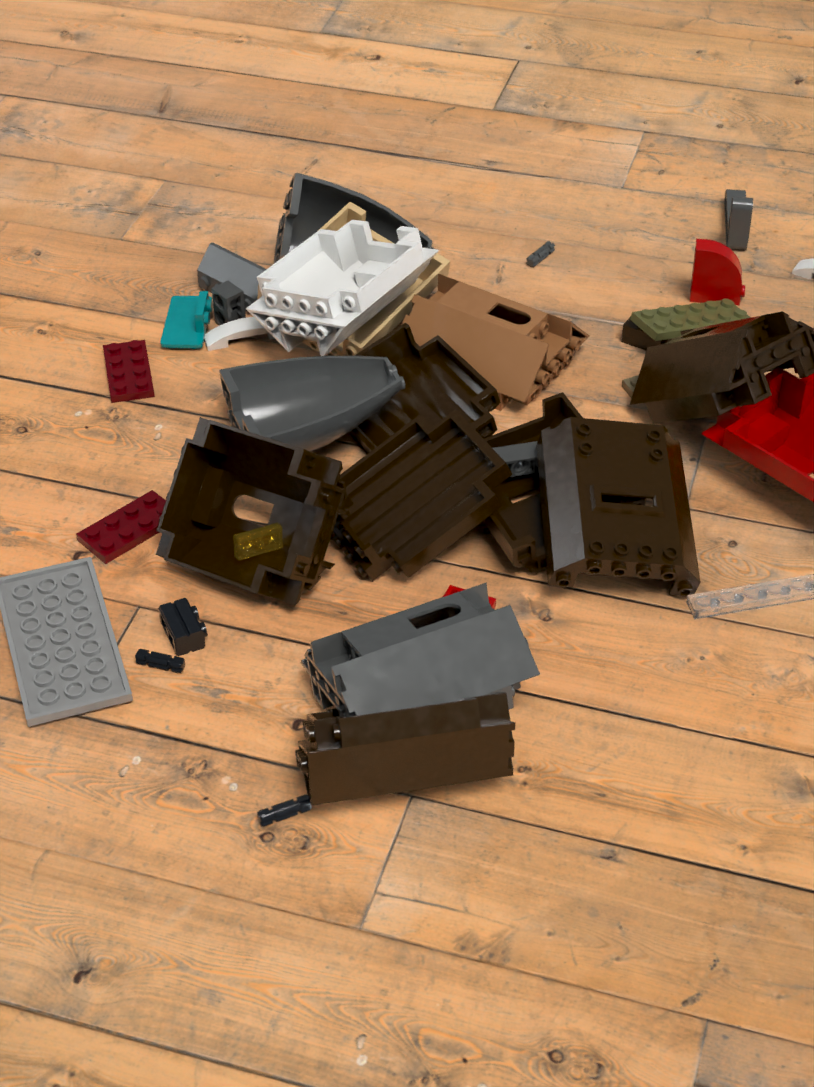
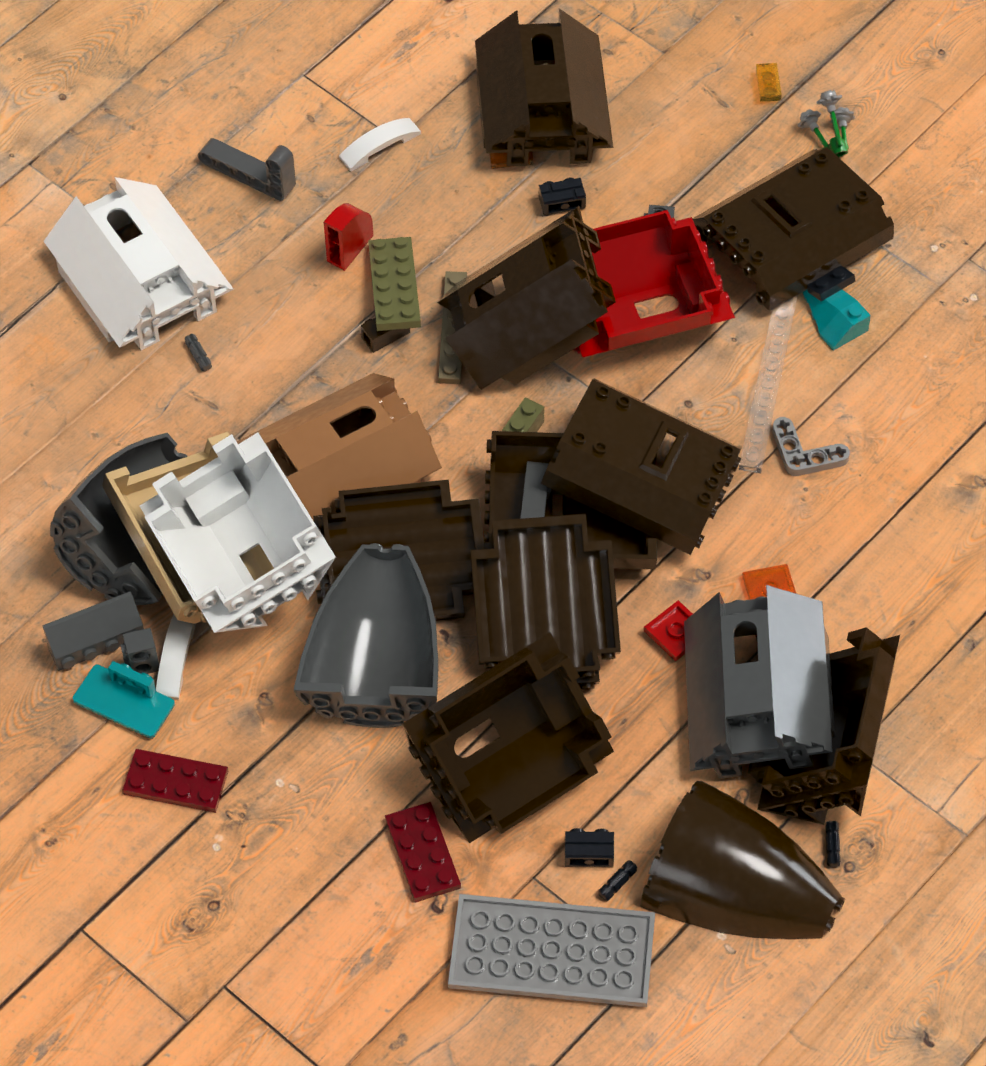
camera: 65 degrees left, 15 degrees up
clear yellow plate [233,523,283,560] -> none
none -> white panel [44,177,234,351]
none -> dark brown panel [640,781,845,939]
none -> clear orange tile [742,564,796,600]
none -> light grey beam [772,417,850,476]

